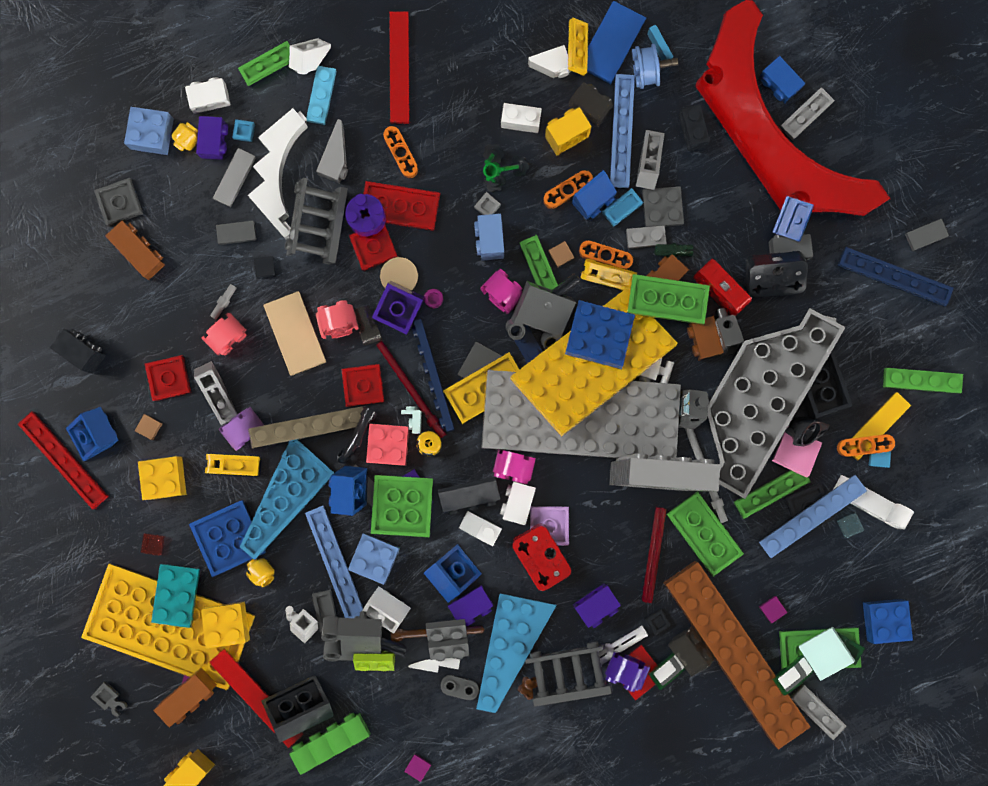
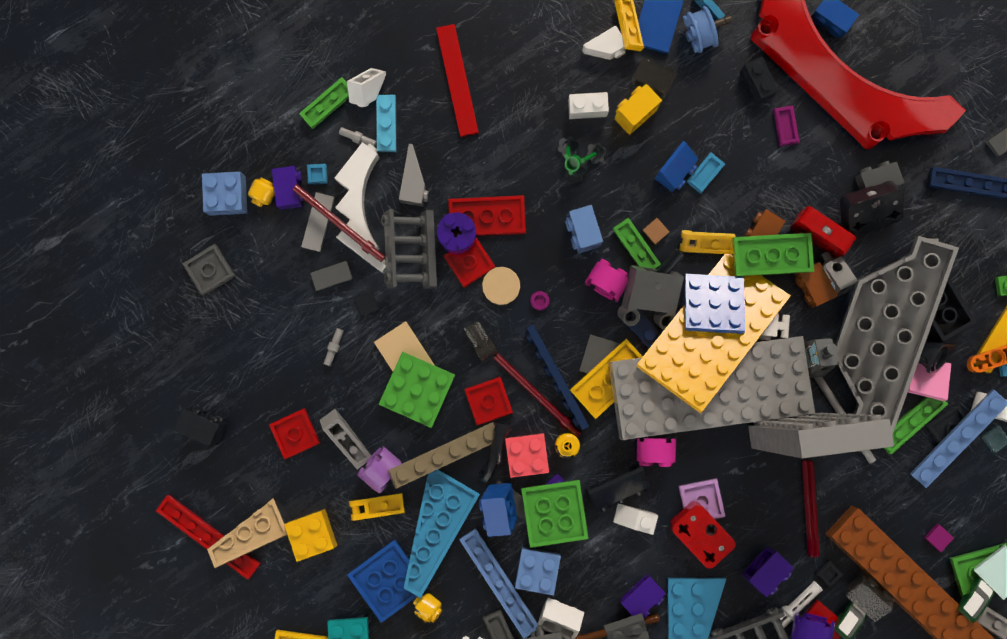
camera: 10 degrees left, 0 degrees up
blue slope [66,407,118,462] -> none
dark orange brick [105,221,165,280] -> none
medium nougat tile [135,414,163,440] -> none
clear red tile [141,533,165,556] -> none
white brick [185,77,231,114] -> none
coral brick [202,313,247,356] -> none
coral brick [316,300,359,339] -> none
dark purple brick [372,281,425,335] -> none
orange beam [383,126,418,178] -> none
light aqua bracket [401,407,422,434] -> none
blue slope [424,544,482,603] -> none
light grey tile [474,192,501,215] -> none
white brick [500,482,536,525] -> none
orange beam [543,170,593,209] -> none
orange beam [579,241,633,270] -> none
medium blue plate [610,74,635,188] -> none
light grey plate [626,226,666,249] -> none
light grey slope [636,130,664,190] -> none
dark grey plate [642,186,684,227] -> none
clear green axle [654,243,693,257] -> none
bright green tile [666,491,744,577] -> none
plate [773,196,814,242] -> none
light grey plate [779,87,835,141] -> none
none -> tan wing [207,498,287,568]
none -> dark red bar [292,184,386,262]
none -> light grey bar [339,127,377,147]
none -> bright green plate [379,352,455,428]
none -> magenta tile [773,105,800,146]

